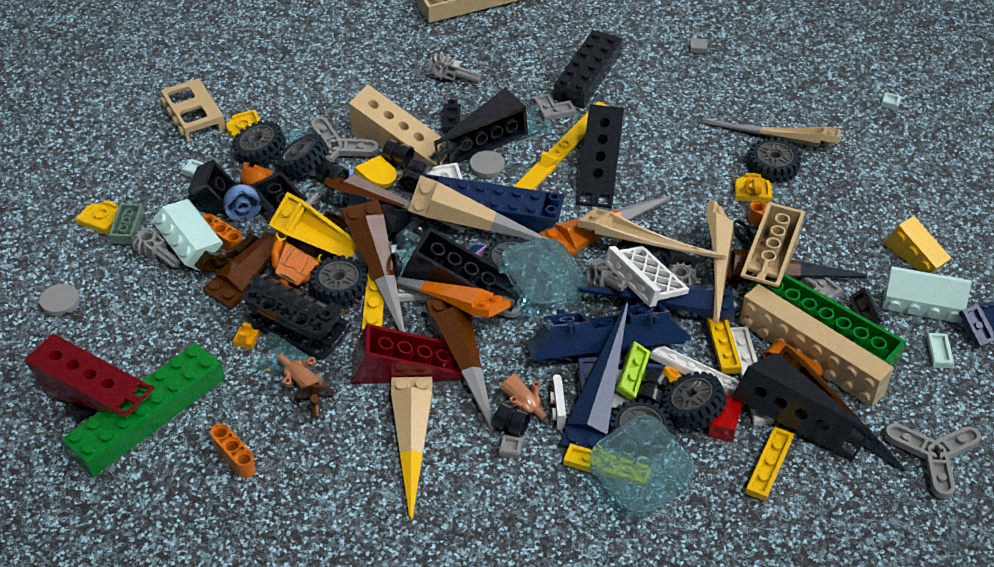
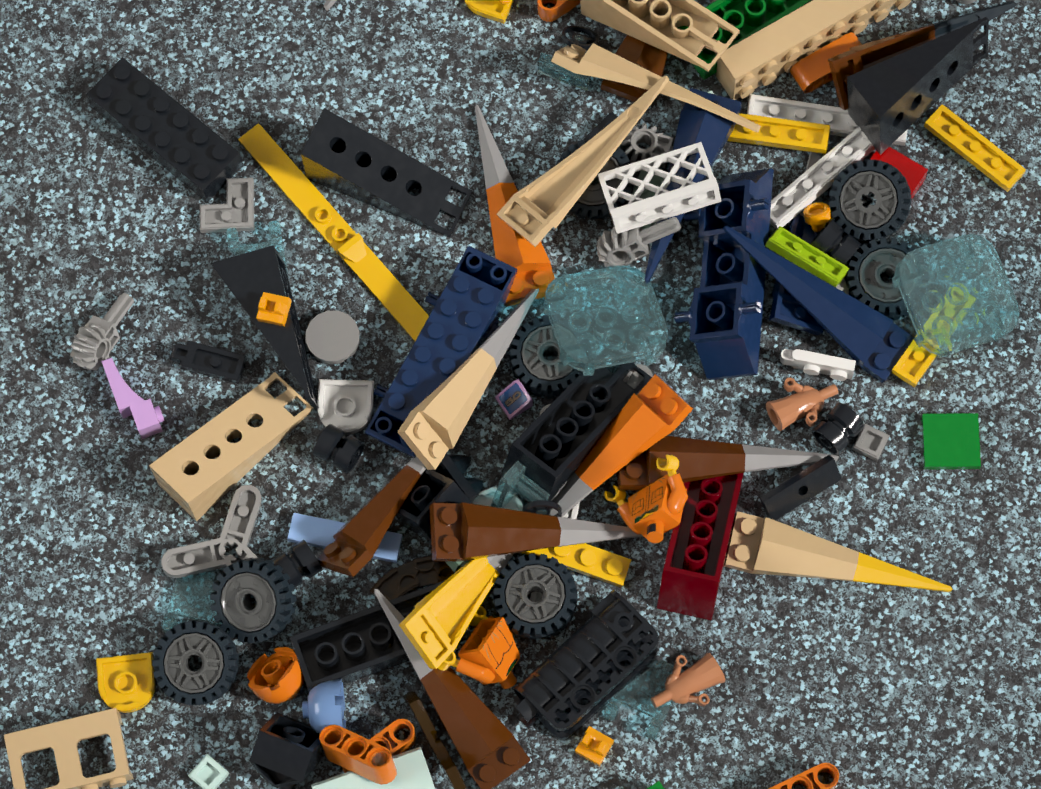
camera: 70 degrees left, 25 degrees up
reddish brown shield [293,384,335,418] -> none
yellow tile [354,155,397,188] -> none
black wheel [382,139,415,168] -> none
none -> lavender slope [102,358,165,439]
none -> light orange tile [256,292,292,327]
none -> orange beam [319,725,397,785]
none -> orange torso [604,454,688,543]
none -> black tile [759,455,842,520]
none -> green tile [922,413,981,470]

